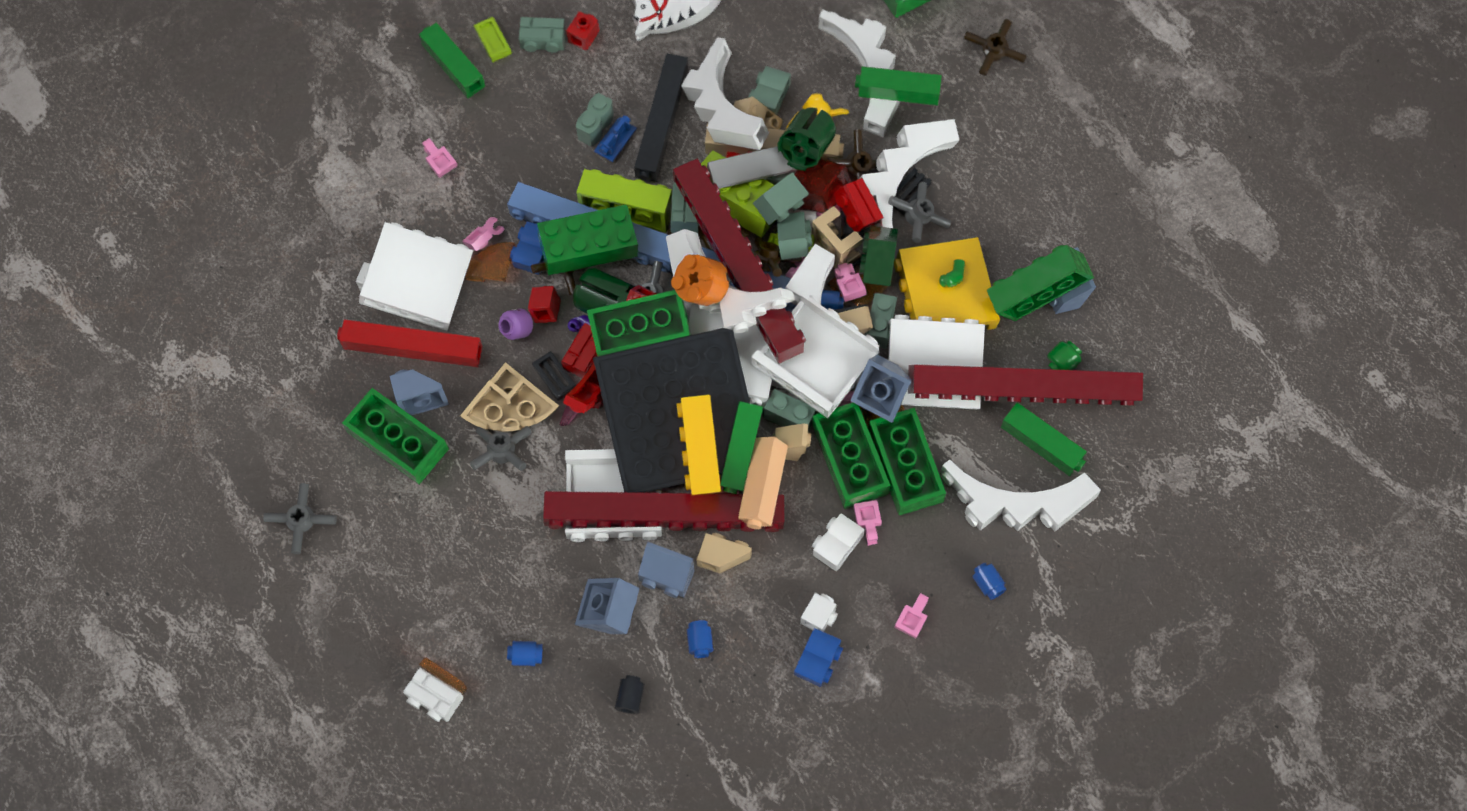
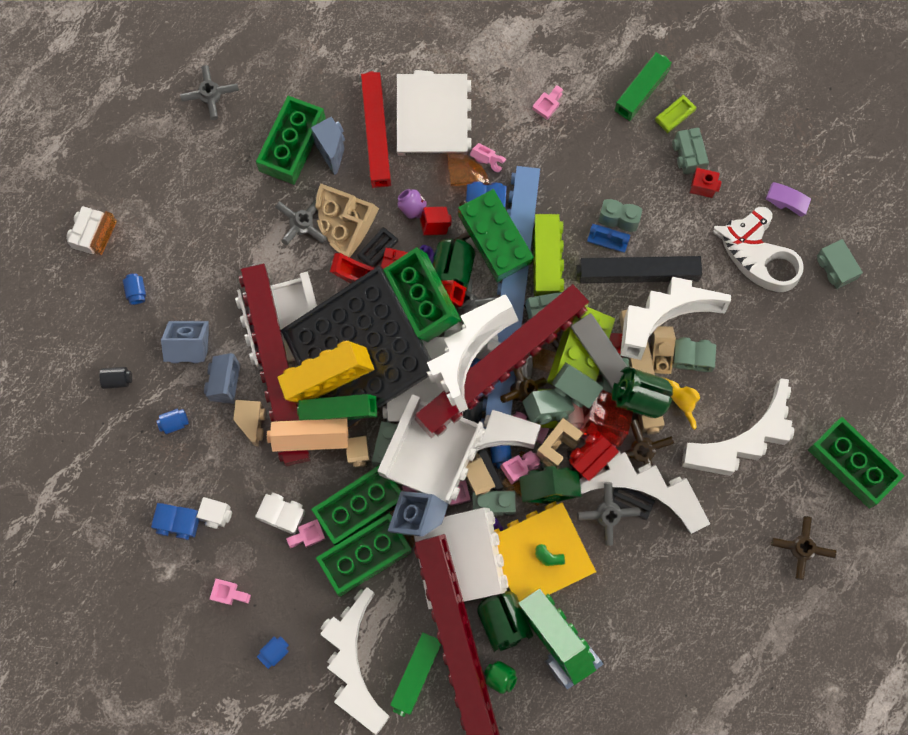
camera: 75 degrees right, 5 degrees up
orange brick [671,254,729,306] -> none
green brick [855,66,942,106] -> none
none -> dark green cylinder [477,591,533,653]

